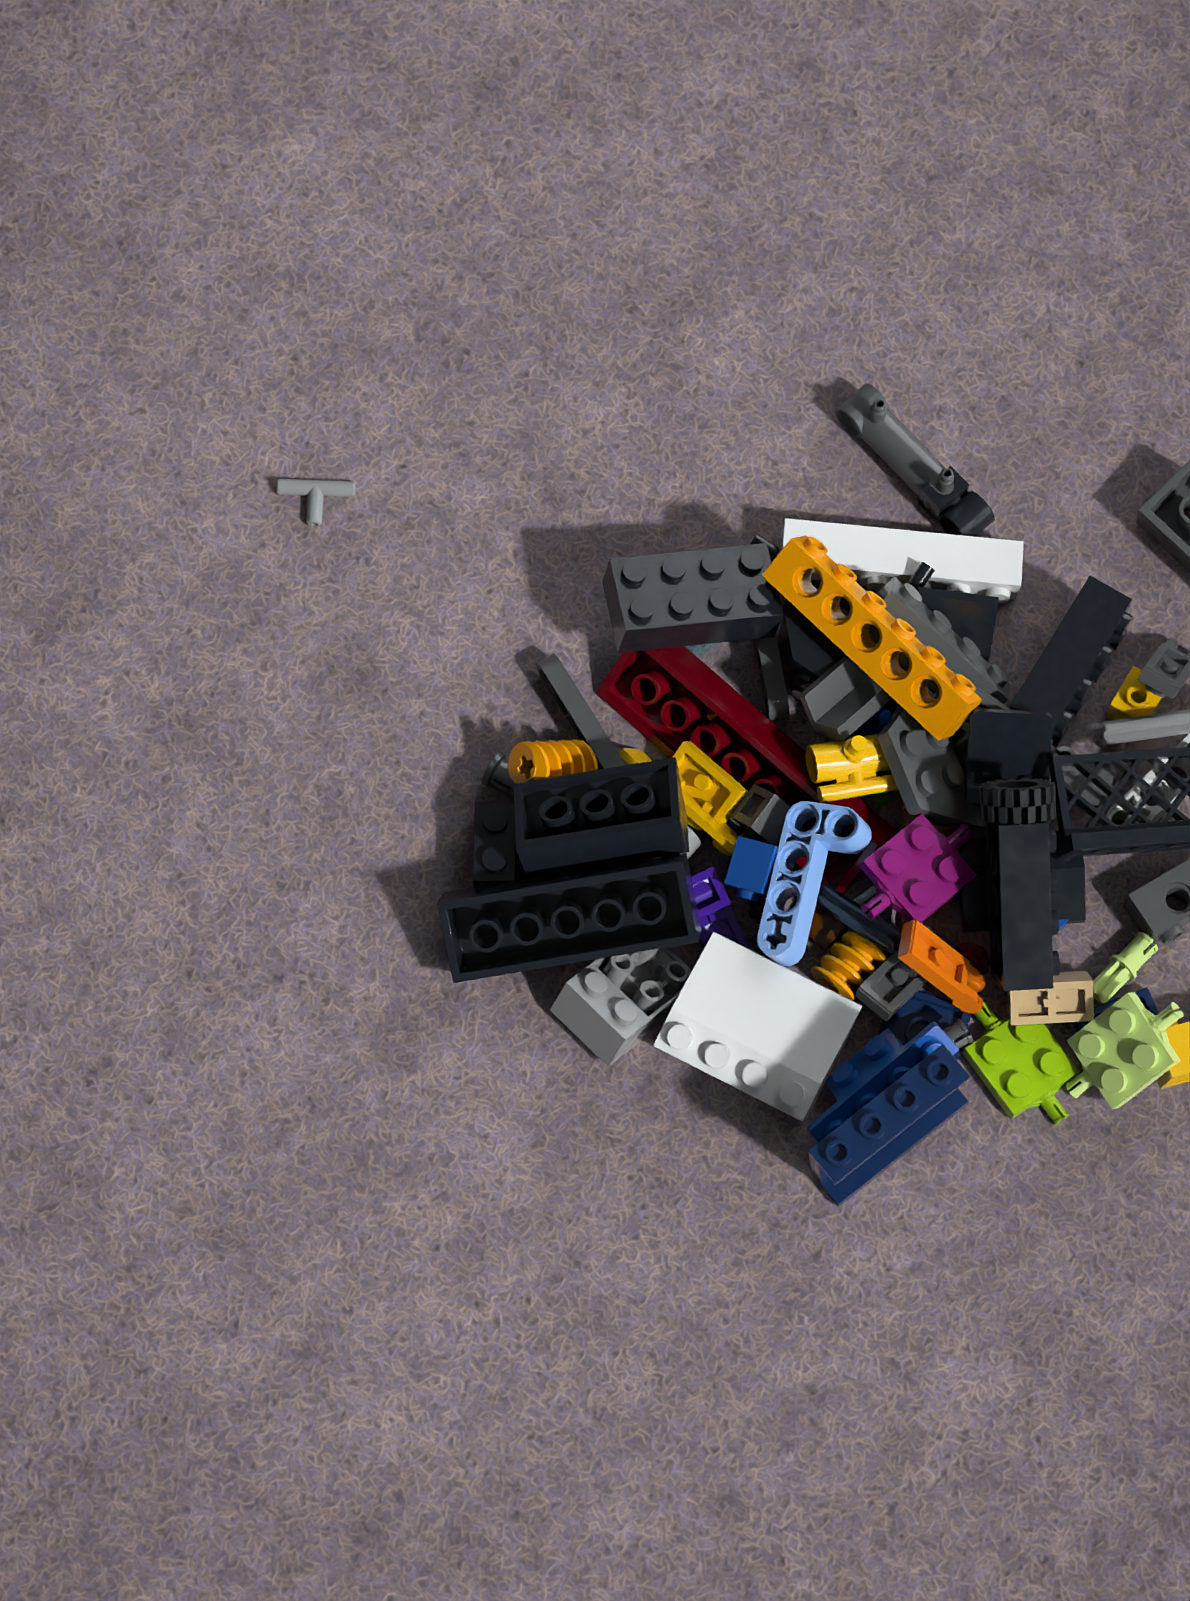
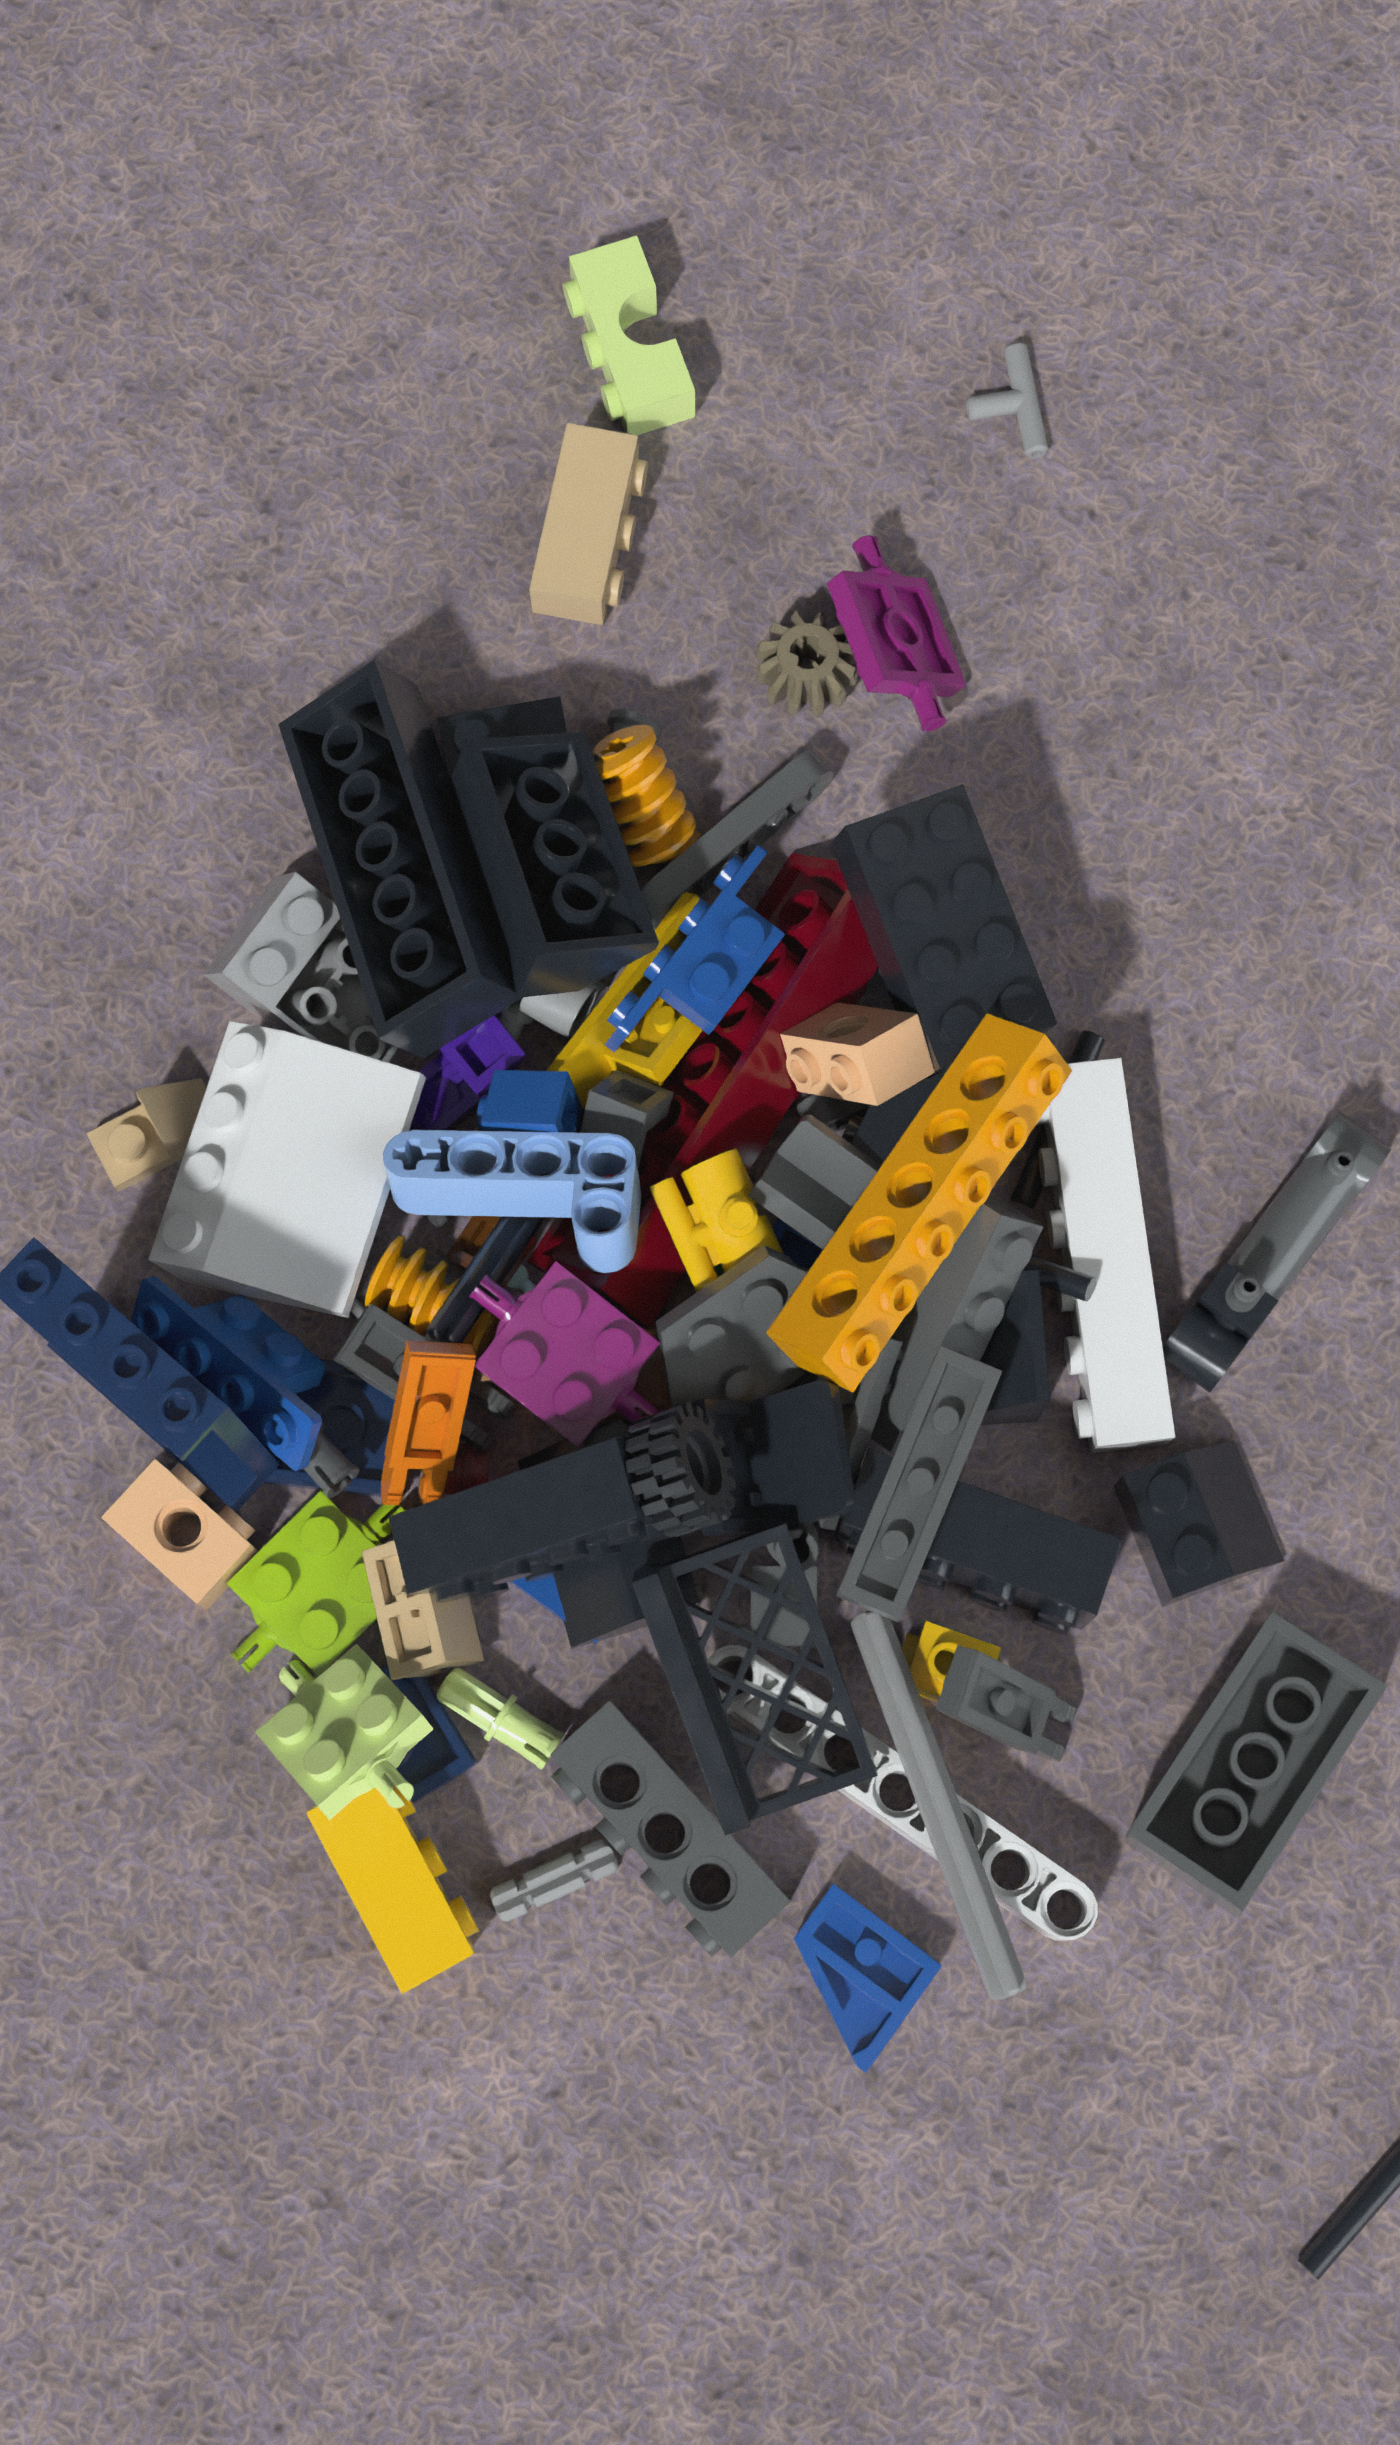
camera: 80 degrees right, 5 degrees up
none -> tan slope [86,1078,207,1192]
none -> light nougat brick [101,1459,258,1611]
none -> tan brick [529,423,648,625]
none -> yellowish green arch [563,235,695,435]
none -> blue bracket [605,844,785,1052]
none -> dark tan gear [756,610,858,718]
none -> light nougat brick [780,1002,935,1106]
none -> magenta plate [827,535,966,732]
none -> dark grey plate [836,1345,1002,1622]
none -> black slope [1114,1441,1284,1607]

